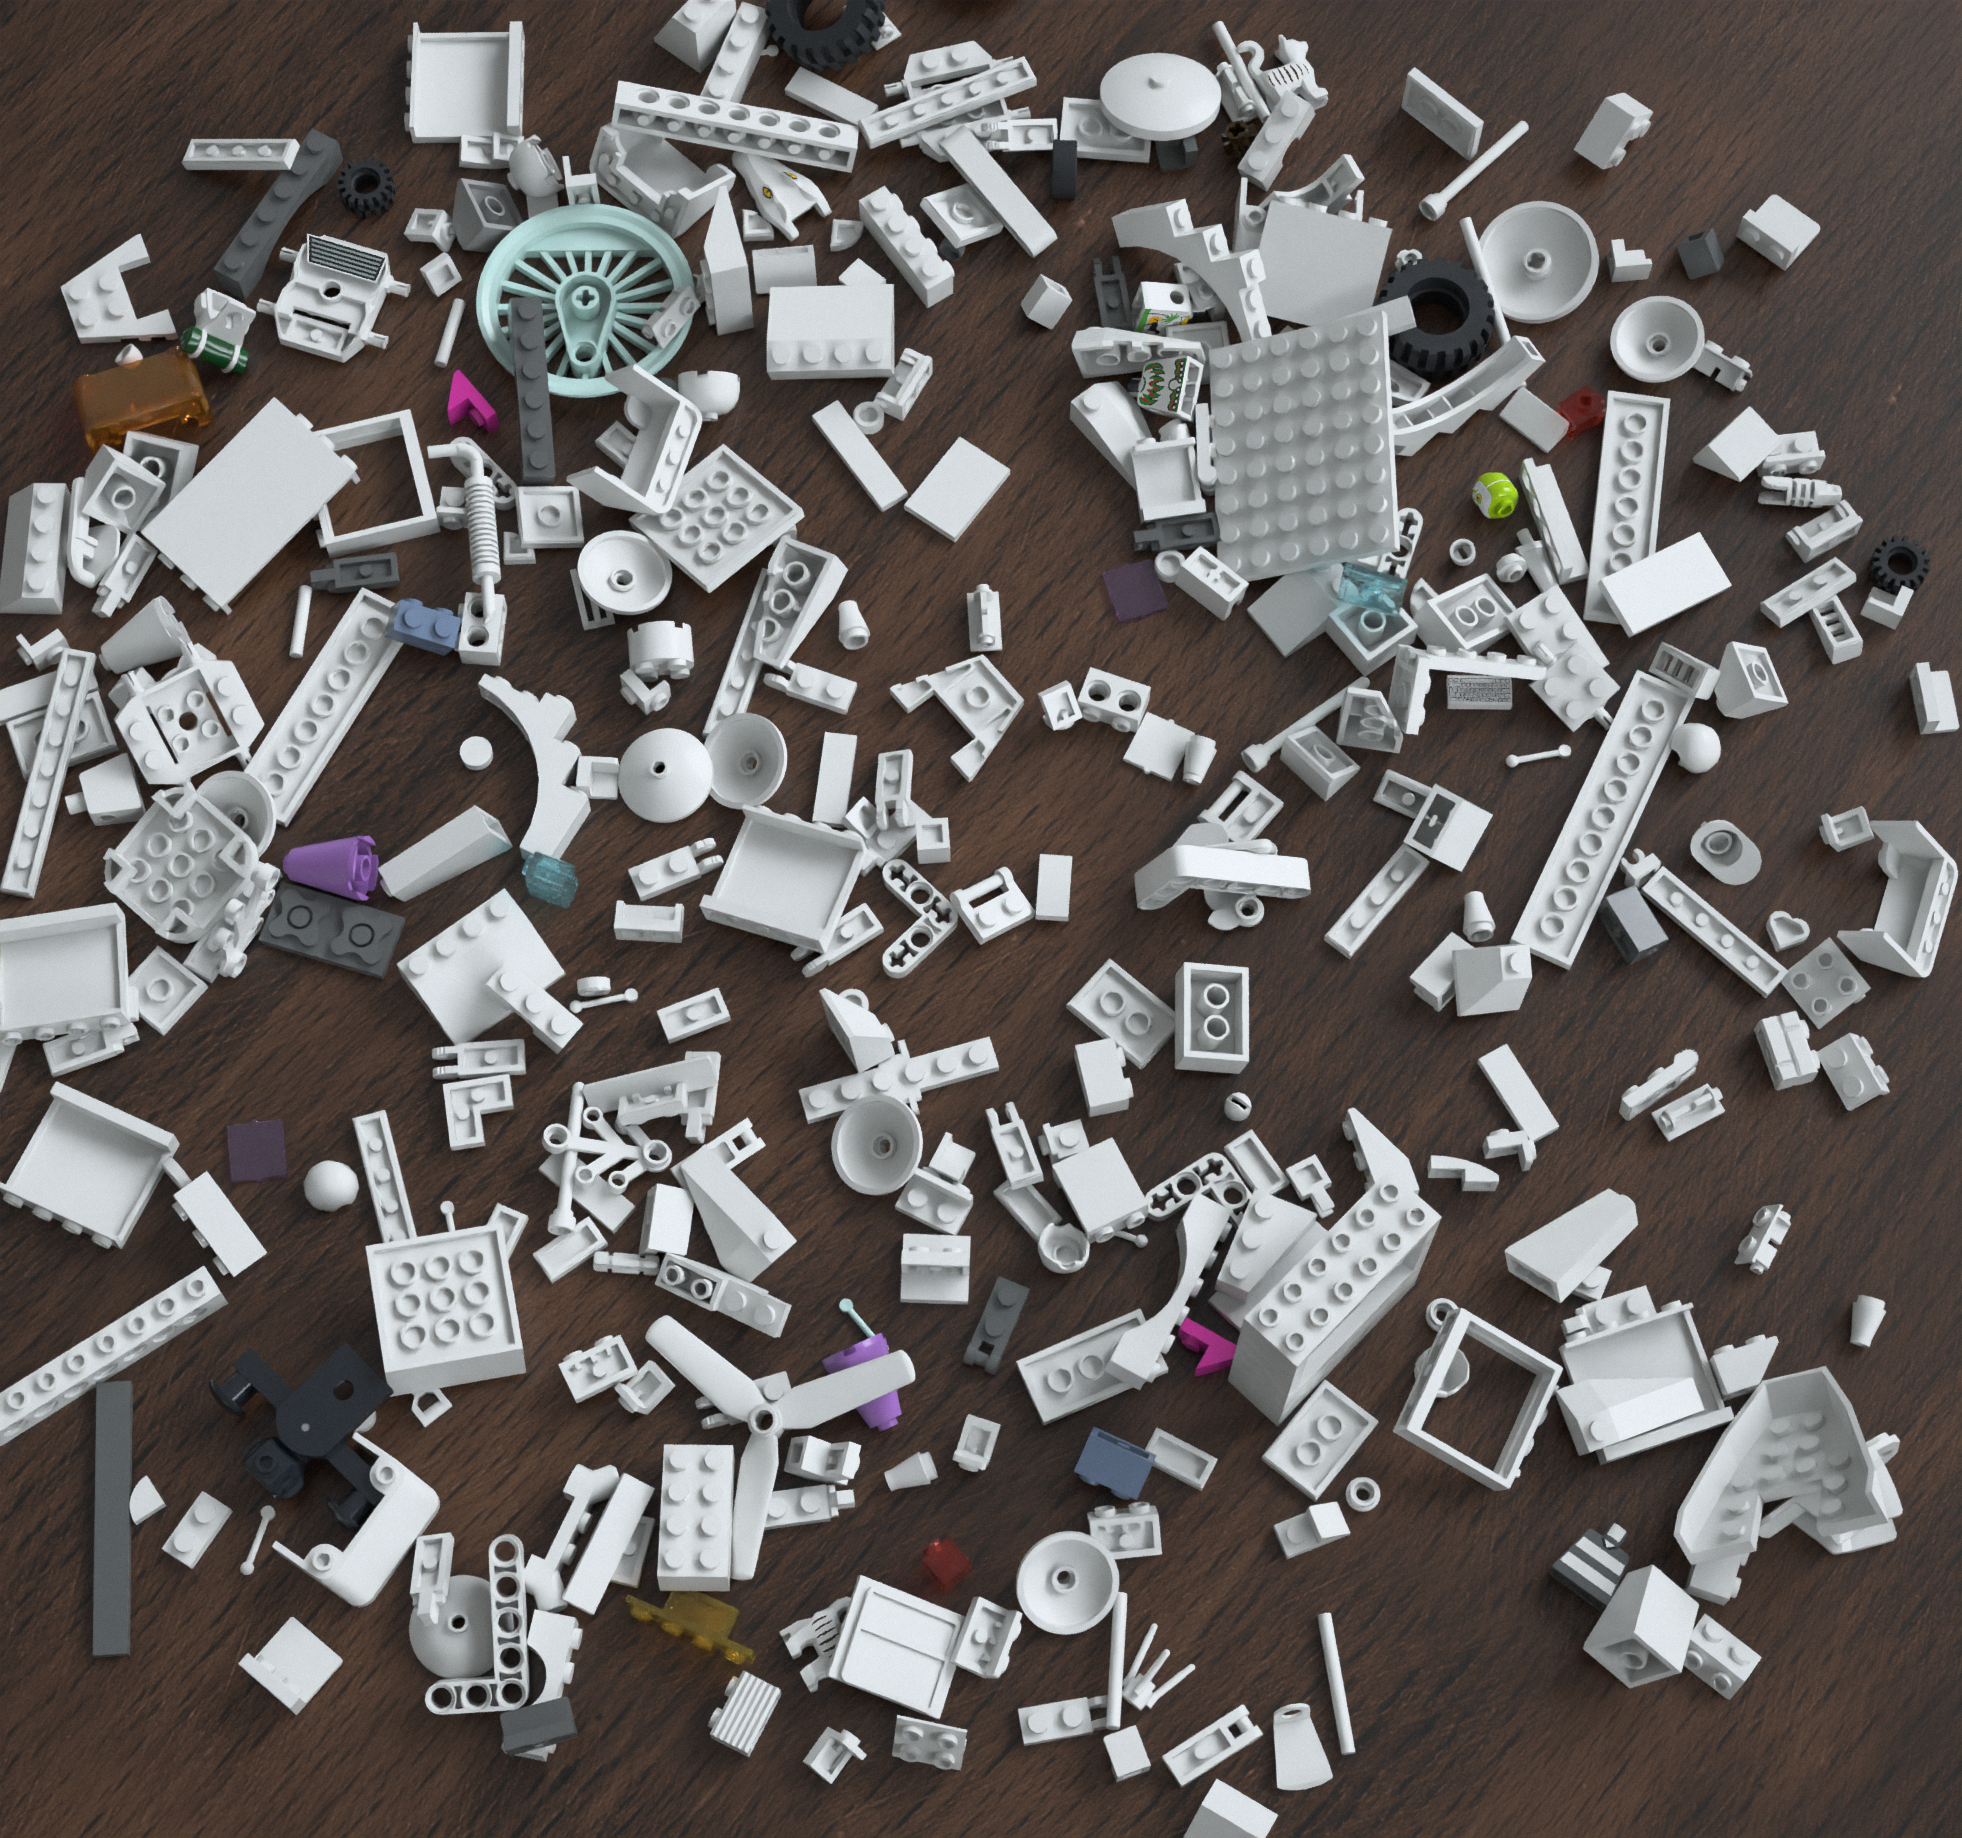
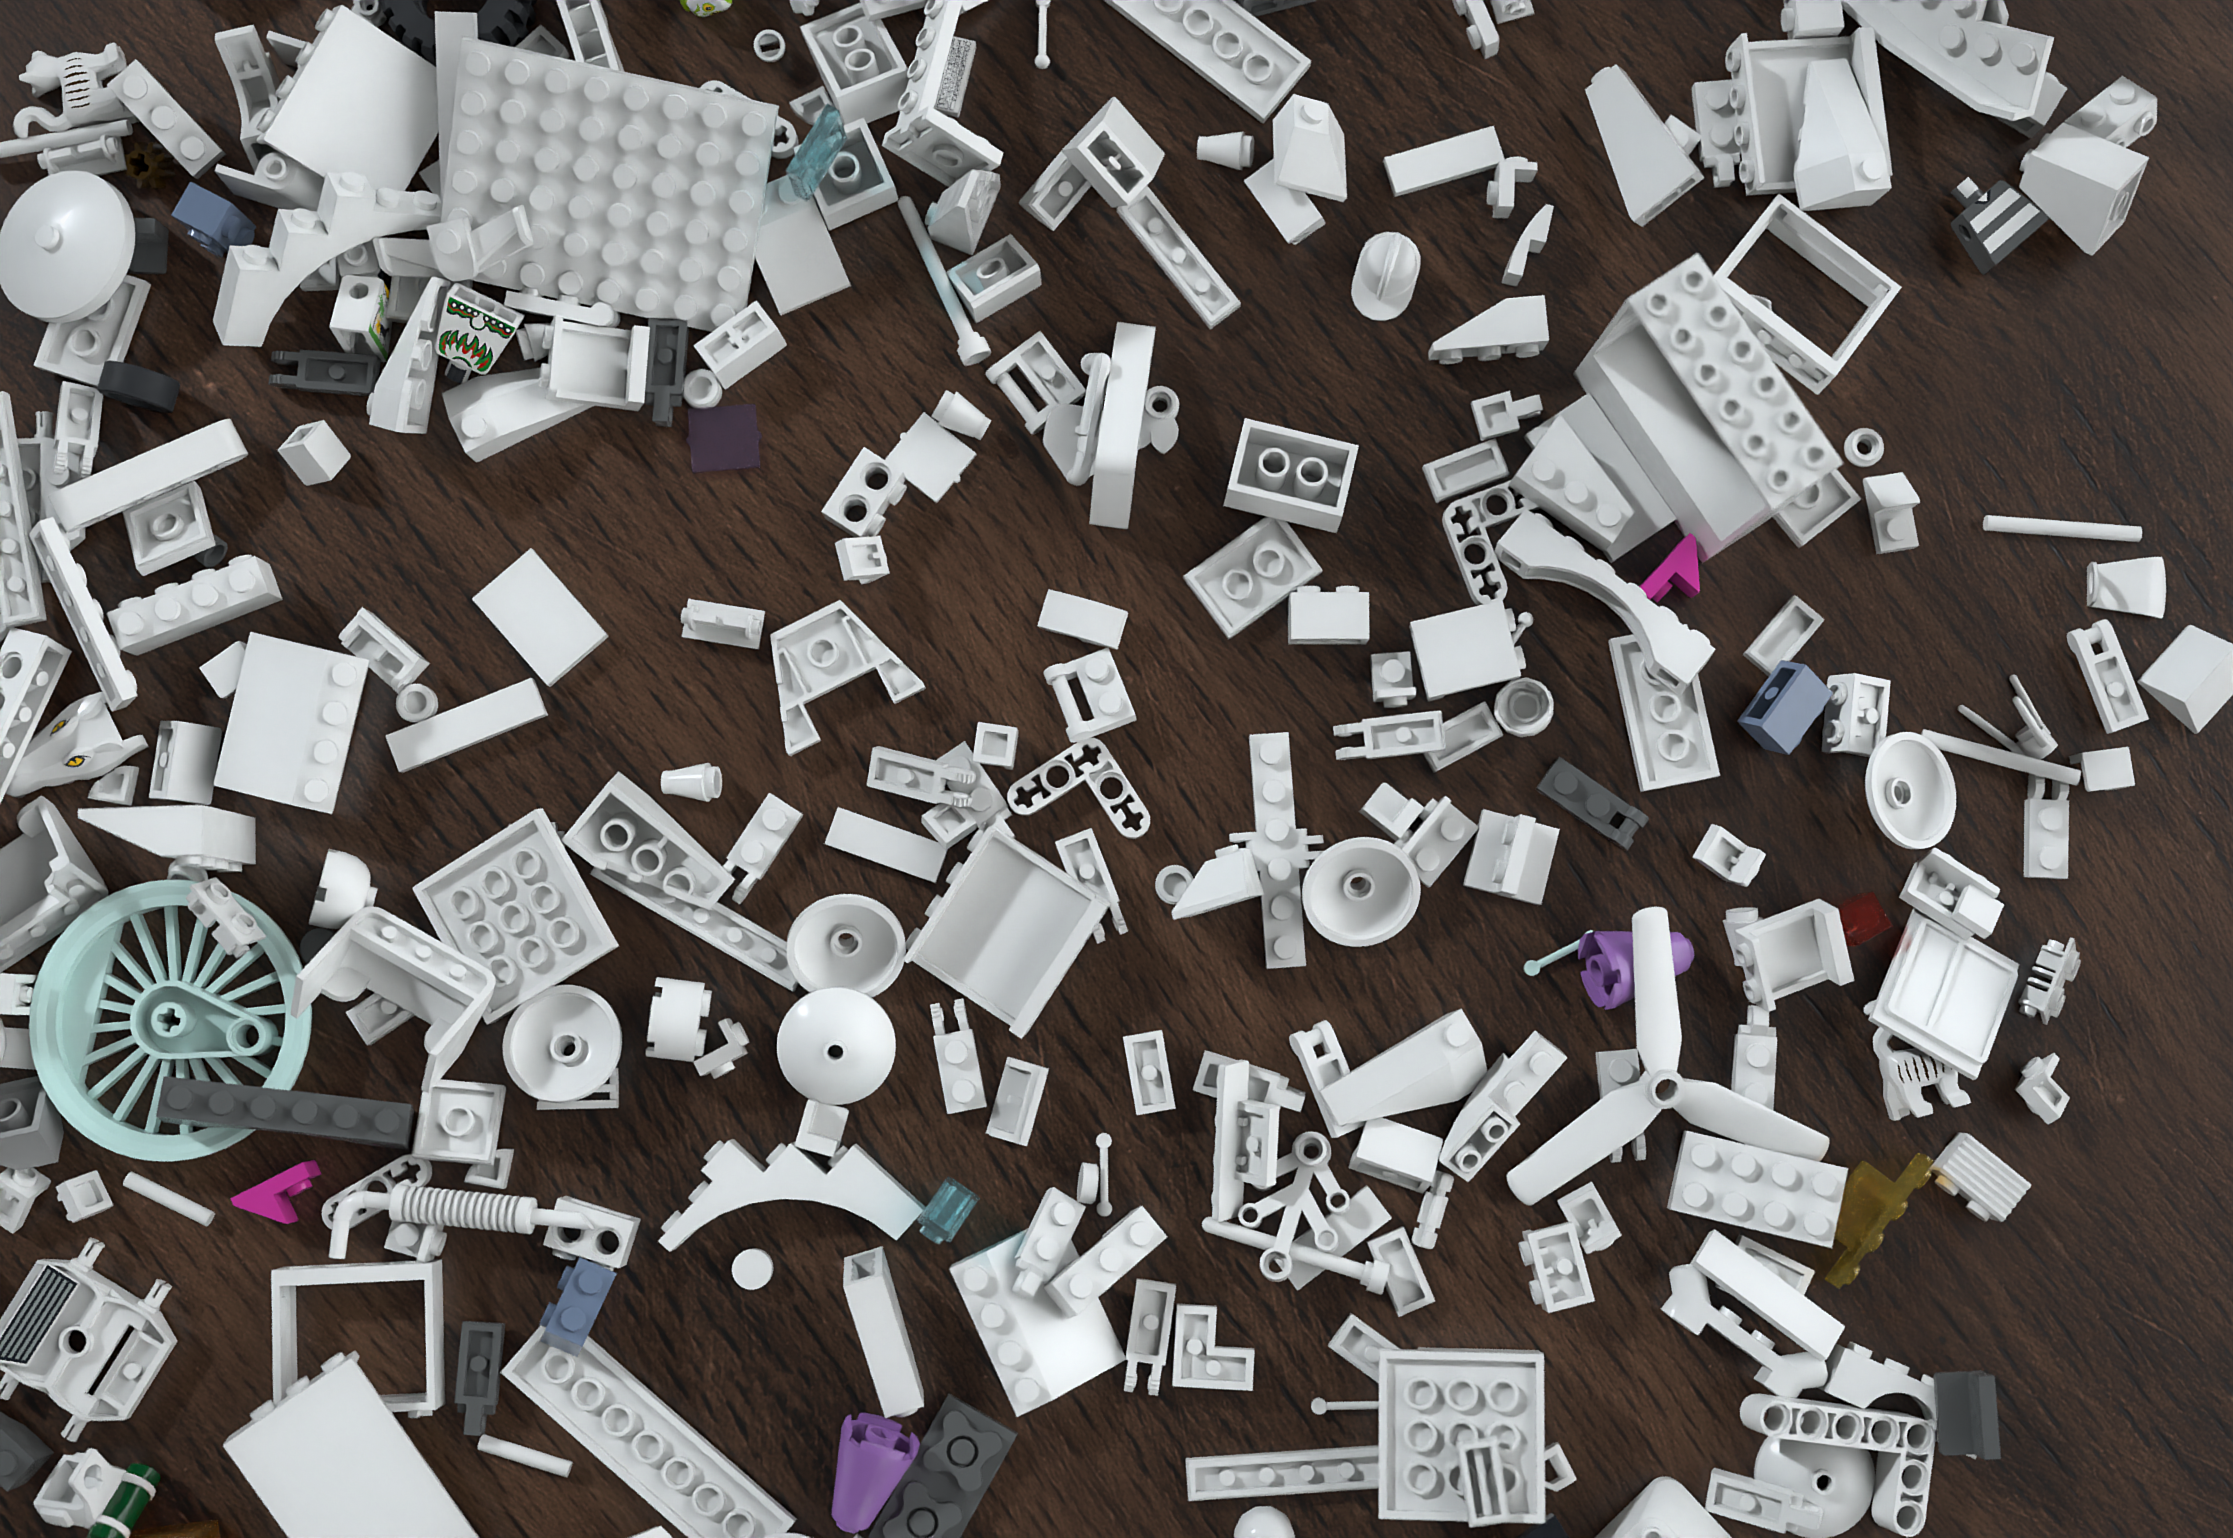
camera: 80 degrees left, 15 degrees up
white brick [784,1436,861,1485] -> none
white tile [830,219,864,251] -> none
white hinge [1224,1092,1251,1121] -> none
none -> white plate [29,517,137,712]
none -> sand blue brick [171,182,256,258]
none -> white plate [373,205,534,282]
none -> white hinge [1011,1187,1086,1299]
none -> white piece [1351,232,1421,321]
none -> white tile [1455,1436,1511,1527]
none -> white panel [1734,899,1854,1012]
none -> white tile [1951,883,2004,939]

